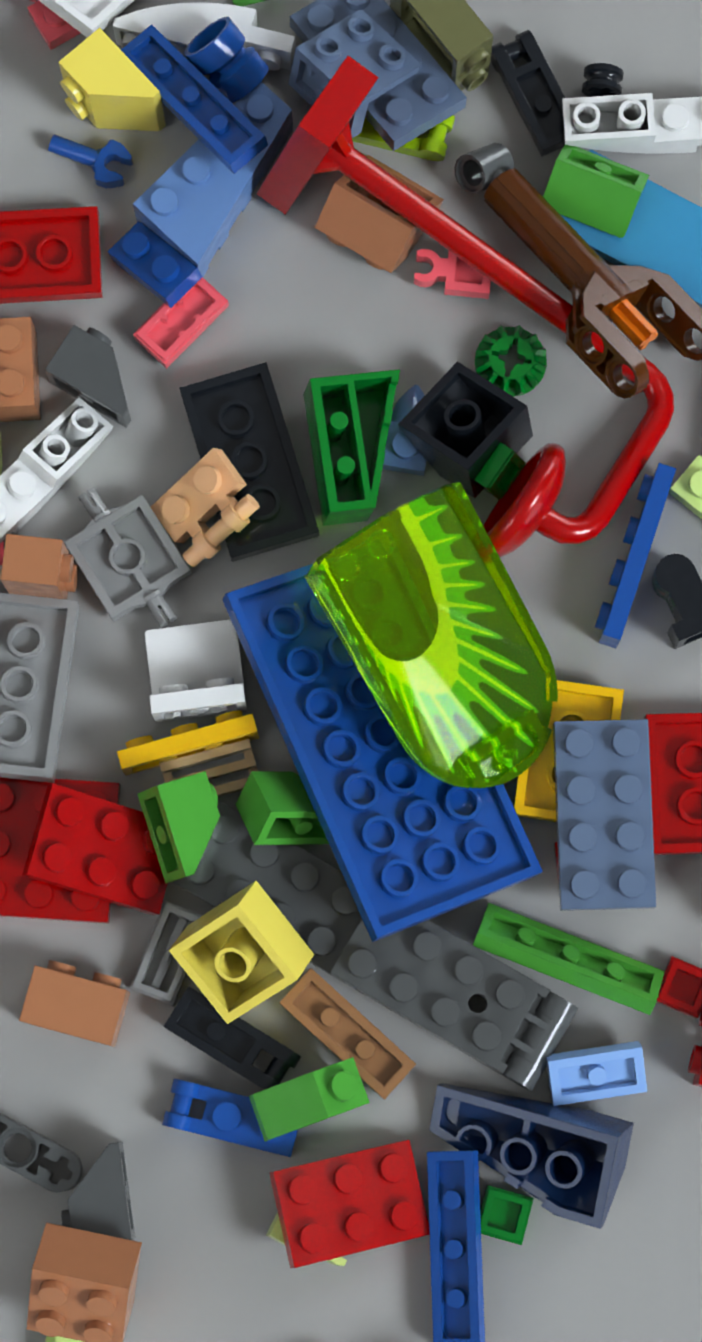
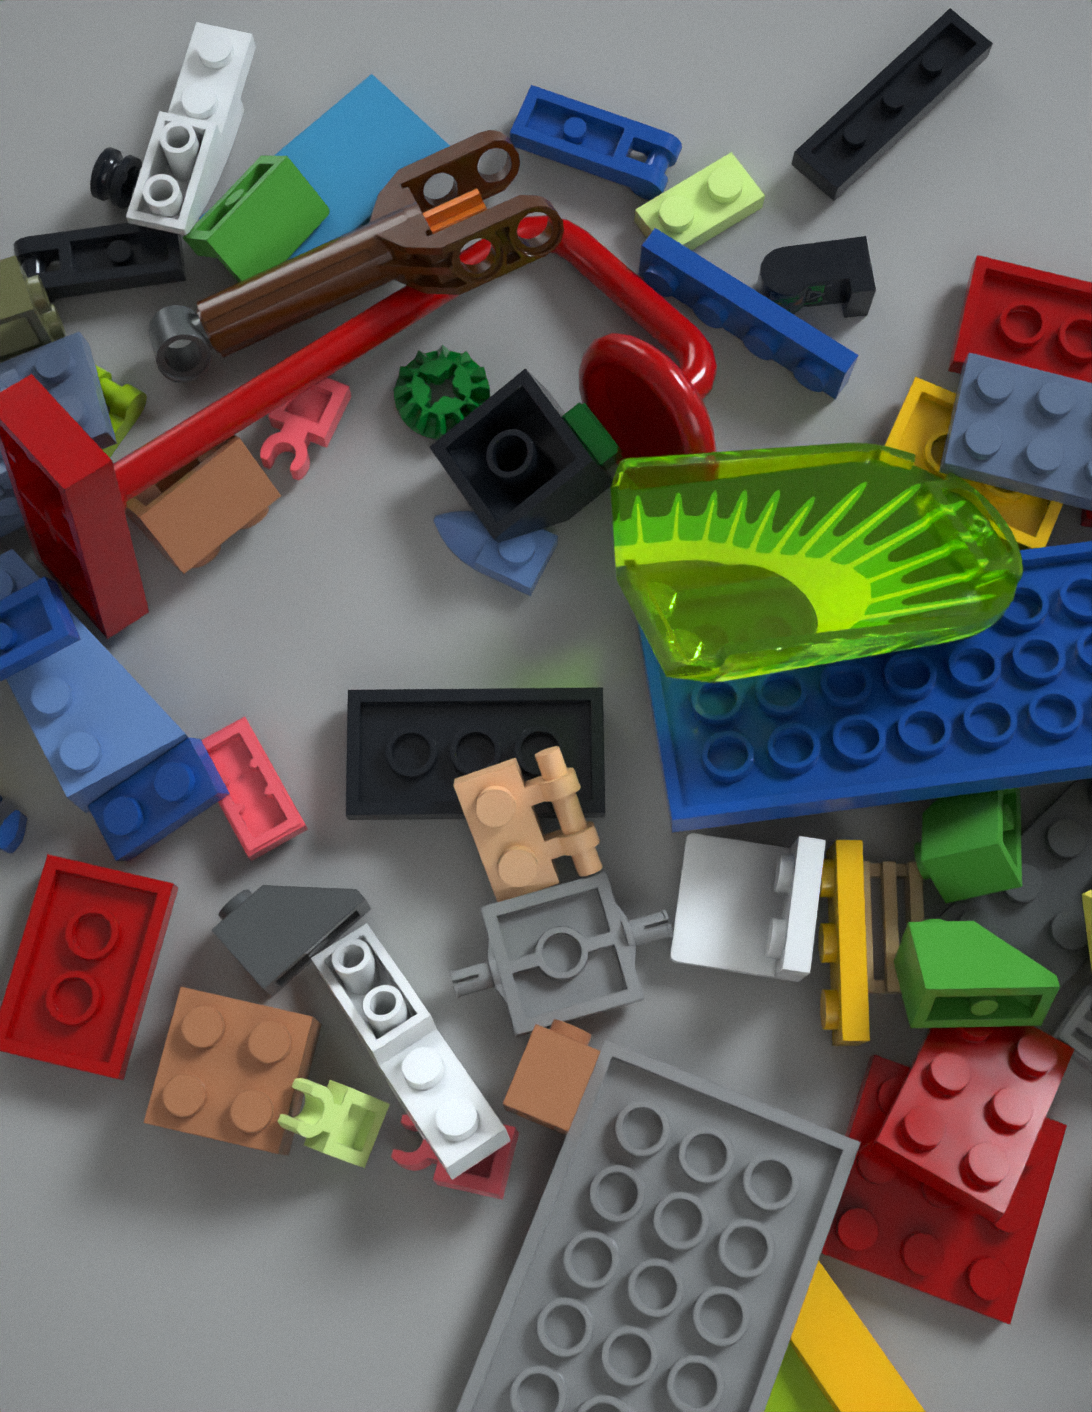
camera: 75 degrees left, 5 degrees down
green wedge [303,369,400,526] -> none

